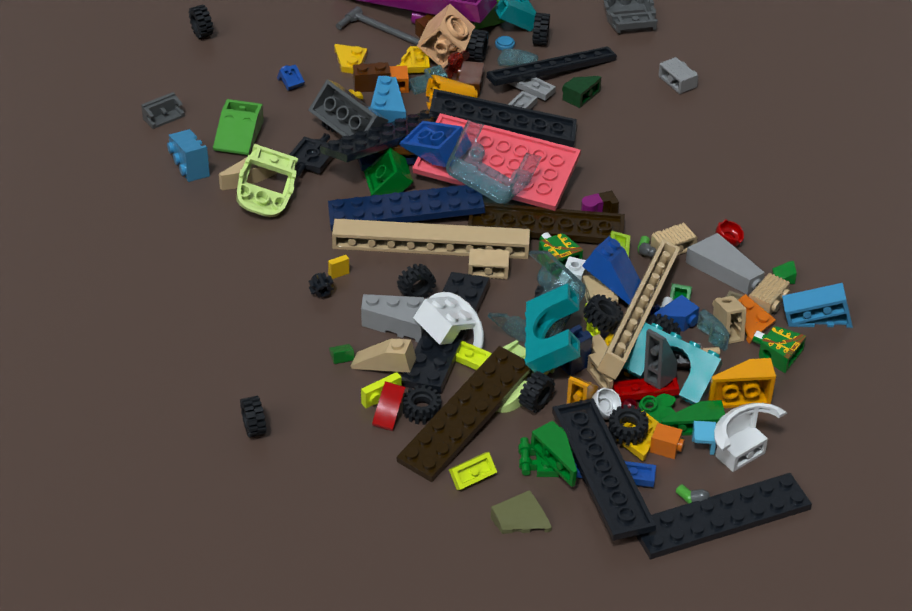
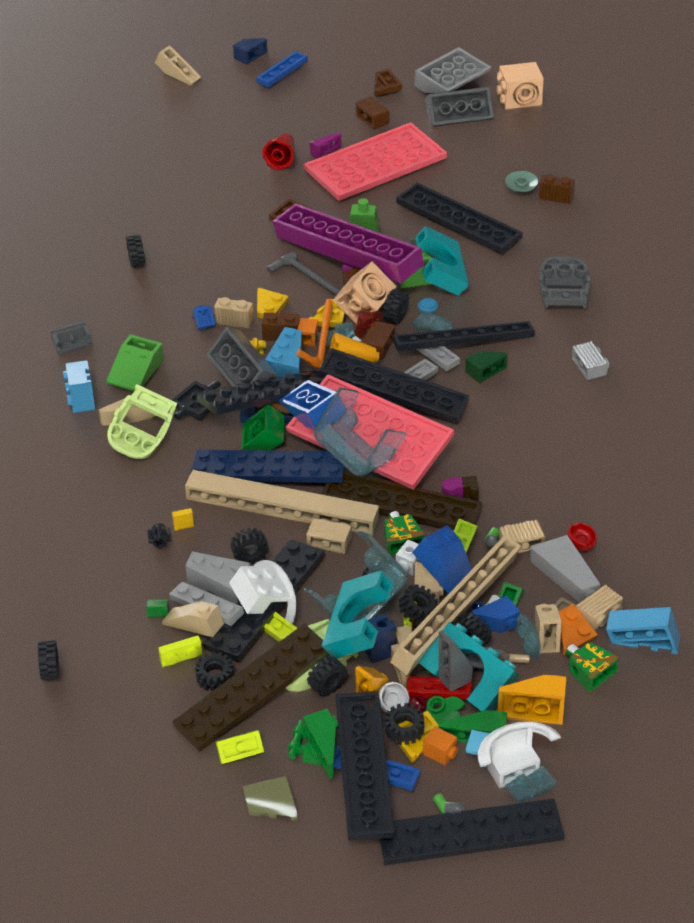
camera: 15 degrees right, 0 degrees up
red slope [372,381,405,431] -> none
black tyre [532,12,550,45] -> none
green slope [772,261,797,284] -> none
none -> light grey plate [169,582,244,626]
none -> tan brick [214,297,254,329]
none -> orange bar [296,299,333,368]
none -> clear light blue slope [505,766,557,803]

